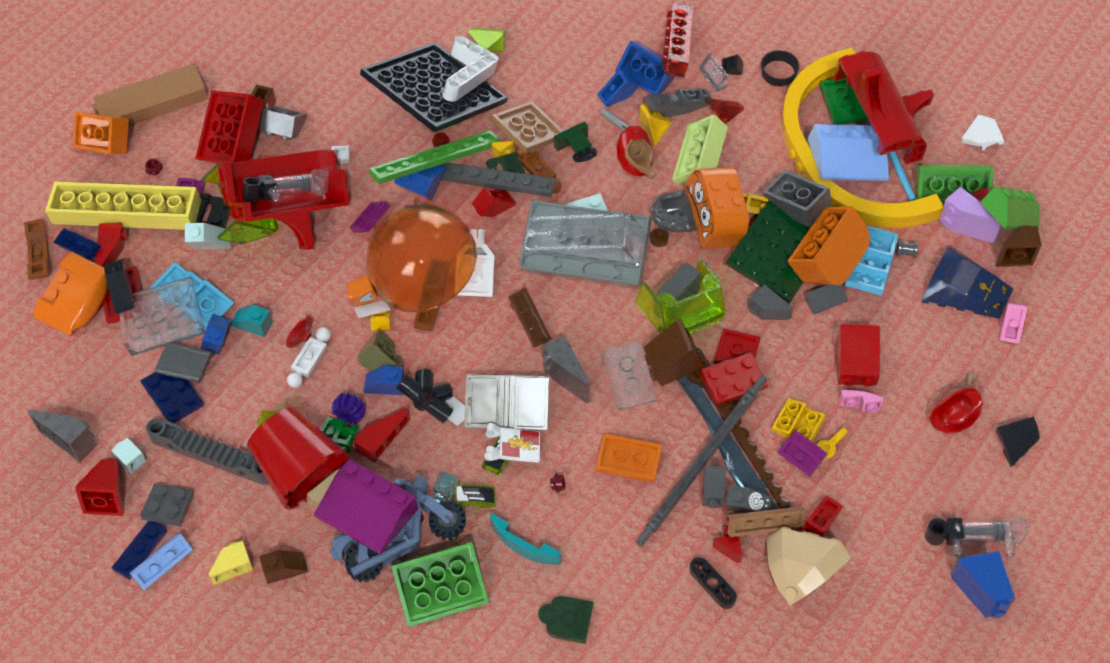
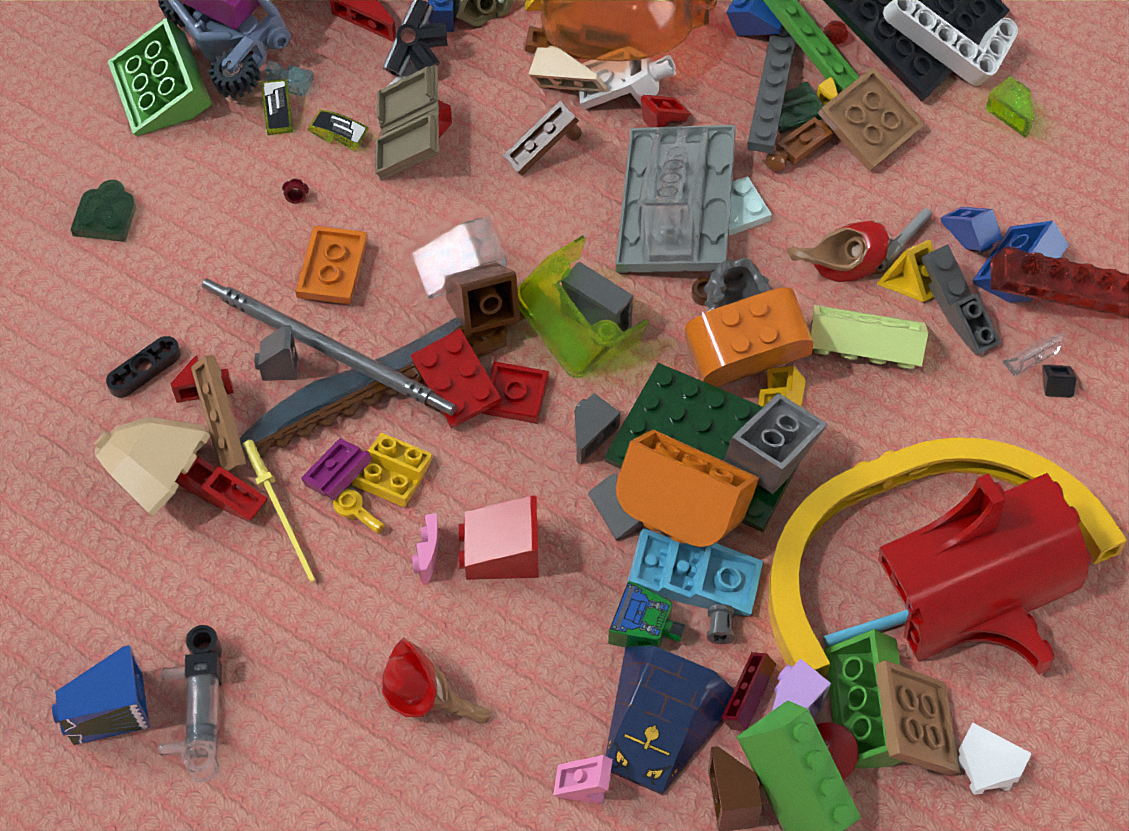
camera: 85 degrees right, 0 degrees up
lime slope [469,28,507,52] -> none
red slope [472,187,516,217] -> none
flag [485,423,540,463] -> none
teal slope [490,513,562,565] -> none
flat silver slope [542,336,590,403] -> none
dark green piece [554,121,597,162] -> none
clear red slope [705,98,744,124] -> none
dark grey slope [726,485,773,513] -> none
black tyre [761,50,799,86] -> none
light blue slope [808,124,889,181] -> none
black slope [996,416,1040,467] -> none
none -> light yellow sword [242,440,315,582]
none -> tan slope [528,46,608,92]
none -> torso [608,581,686,647]
none -> red slope [641,94,691,127]
none -> dark red piece [721,652,777,731]
none -> medium nougat plate [875,660,960,776]
none -> clear neon green slope [985,76,1034,138]

